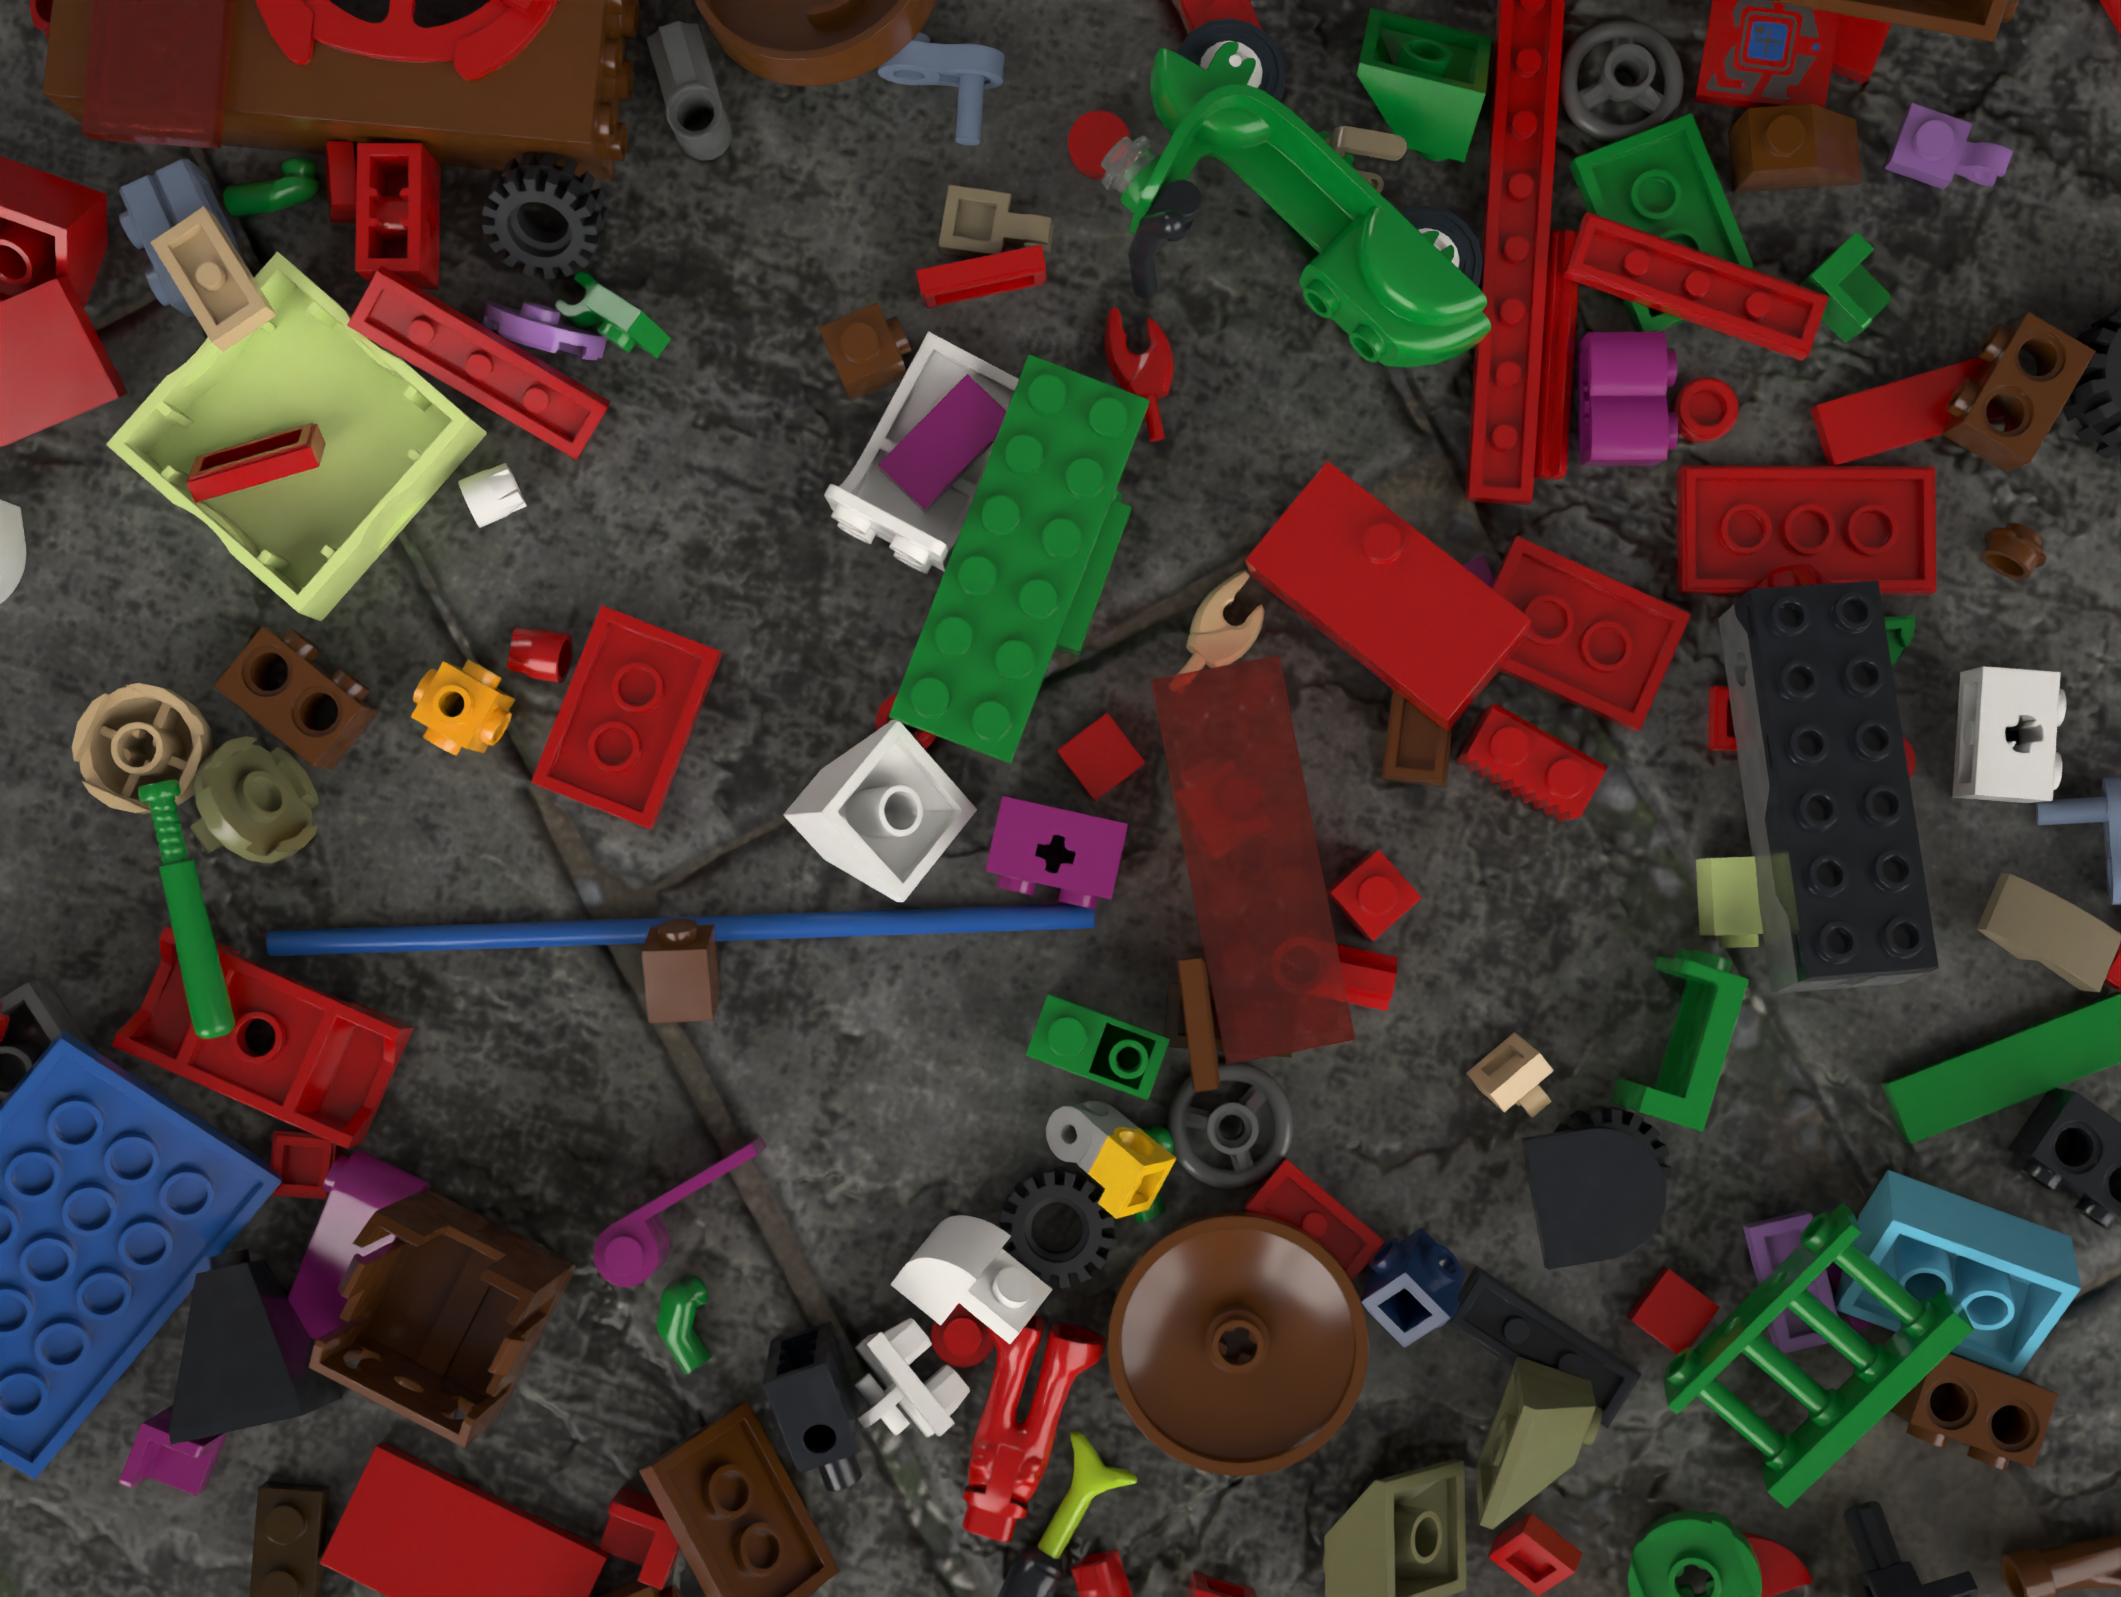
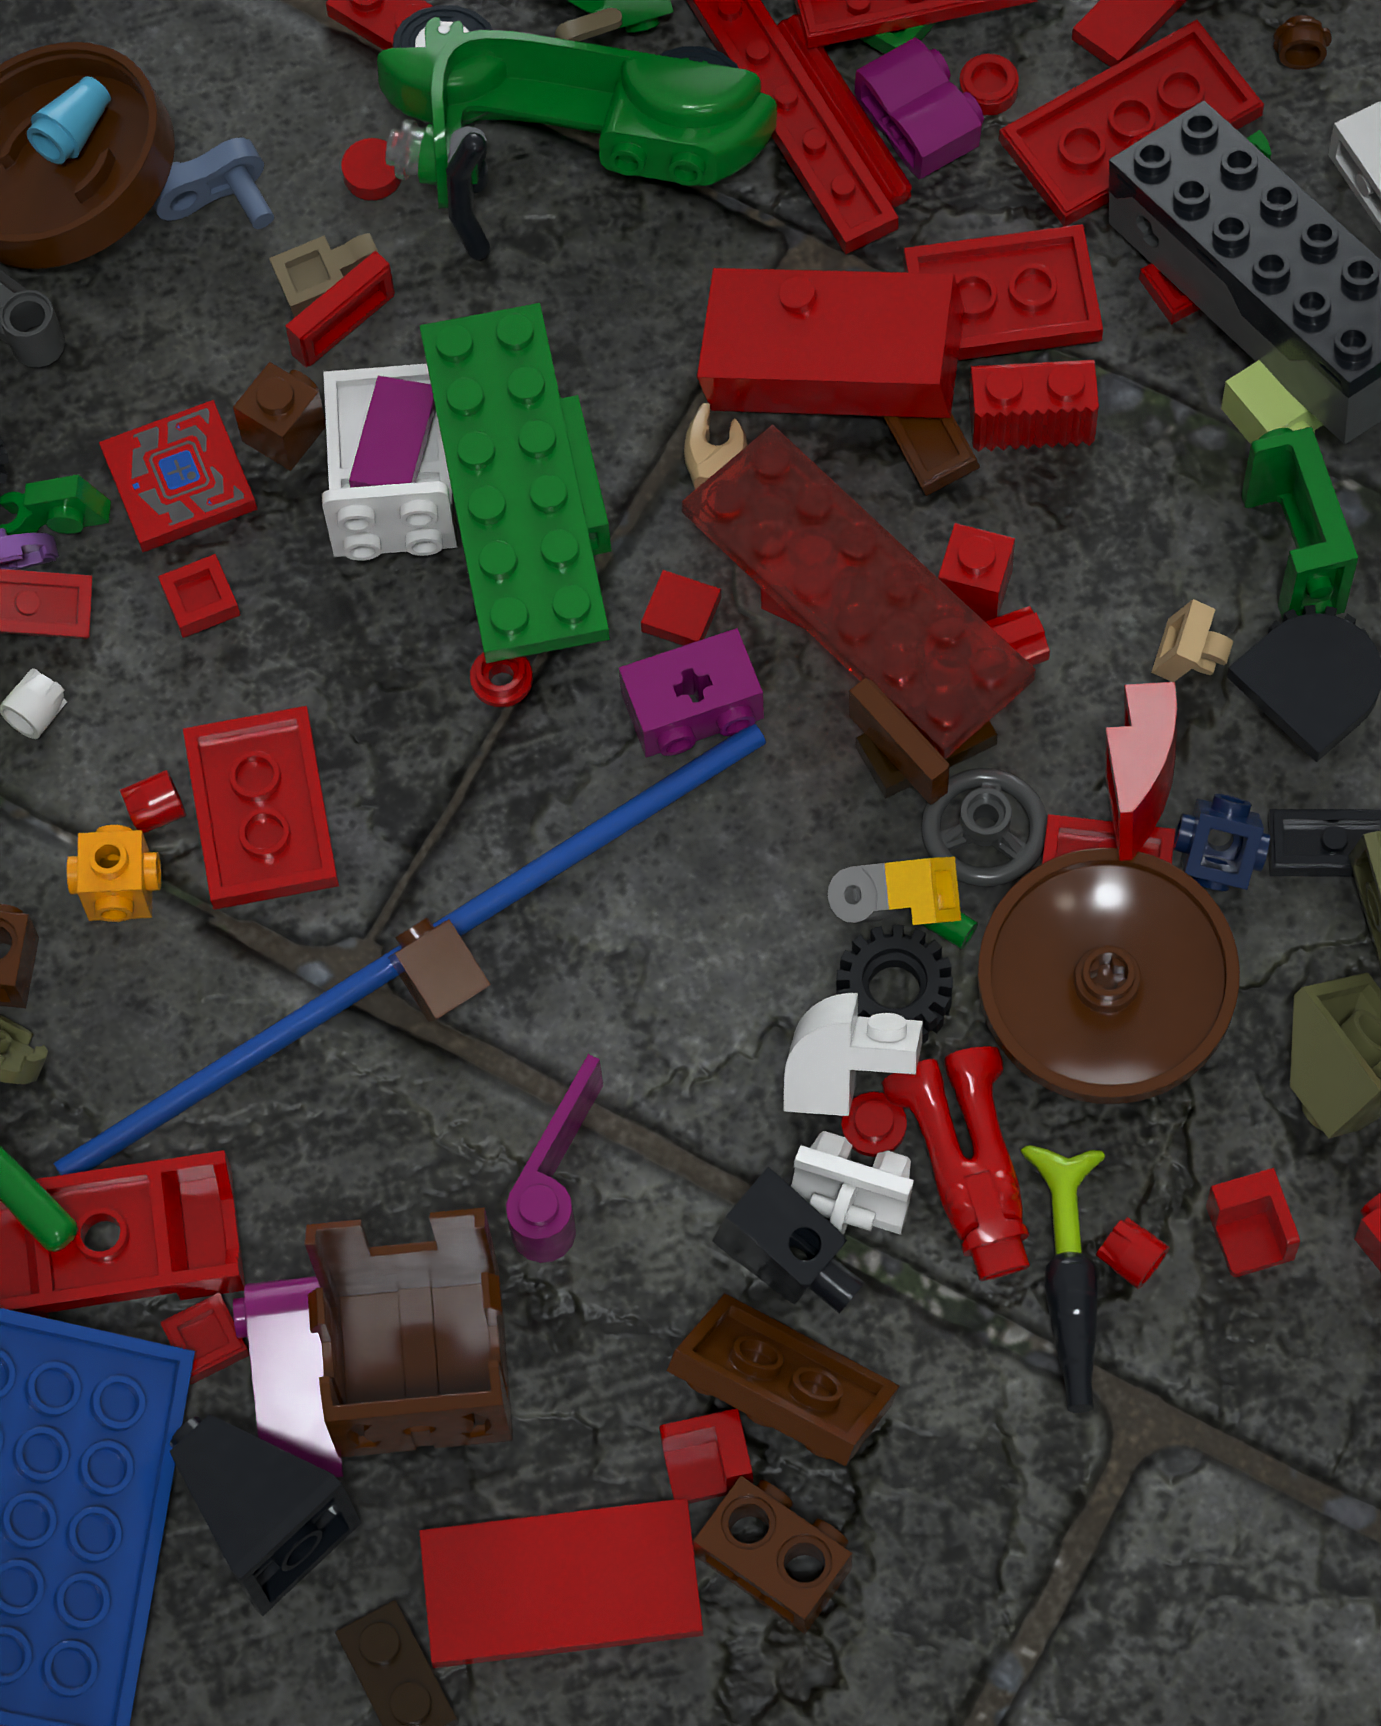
camera: 30 degrees left, 20 degrees down
magenta panel [119,1407,228,1496] -> none
green arm [656,1275,712,1375] -> none
white slope [783,720,977,902] -> none
green slope [1025,991,1170,1101] -> none
red hand [1105,307,1174,442] -> none
none -> red tile [99,400,258,552]
none -> red plate [158,554,240,638]
none -> slope [1105,682,1177,861]

